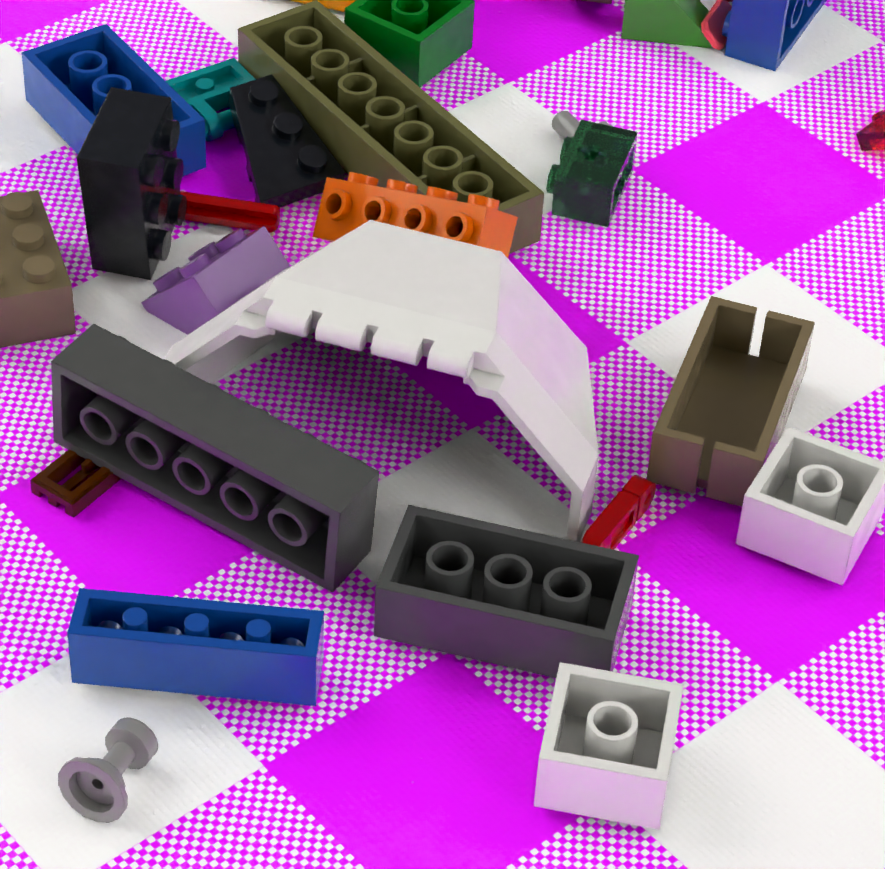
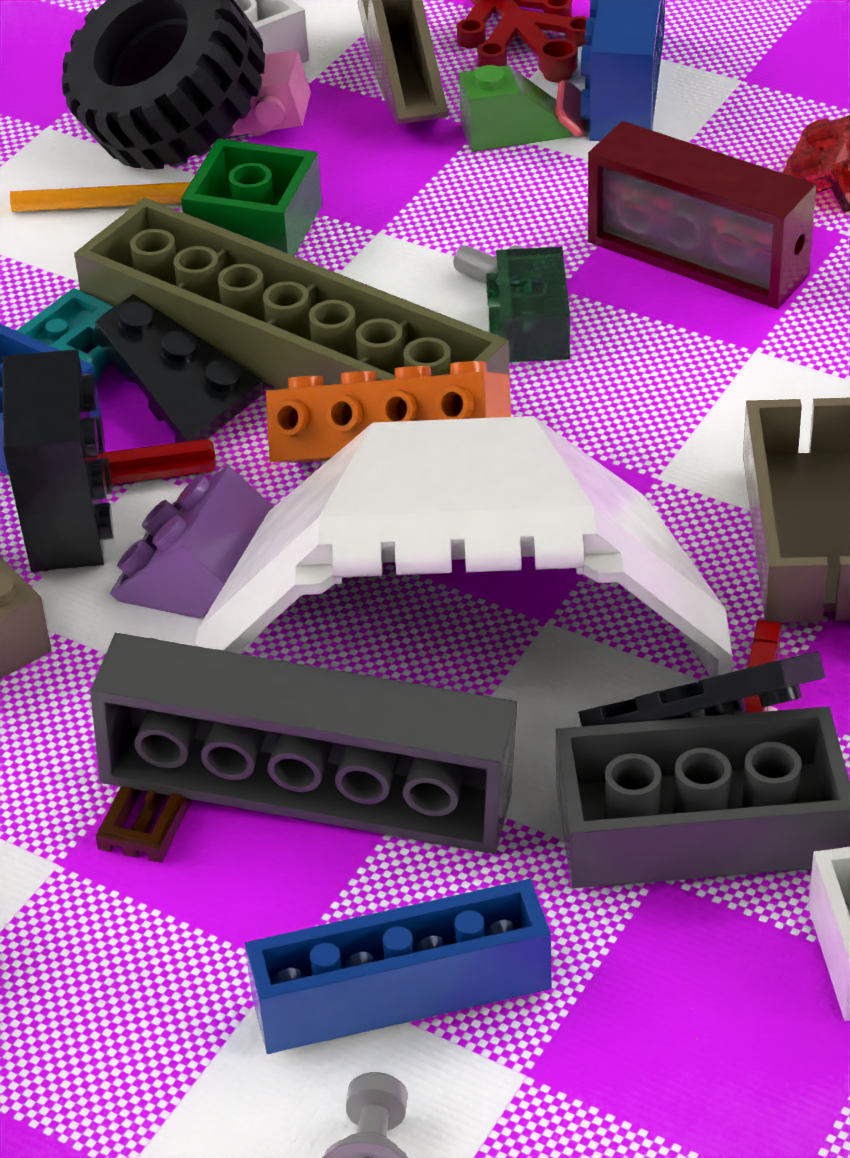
camera: 15 degrees left, 0 degrees up
none -> black wing [578,651,826,726]
none -> dark red brick [588,121,816,310]

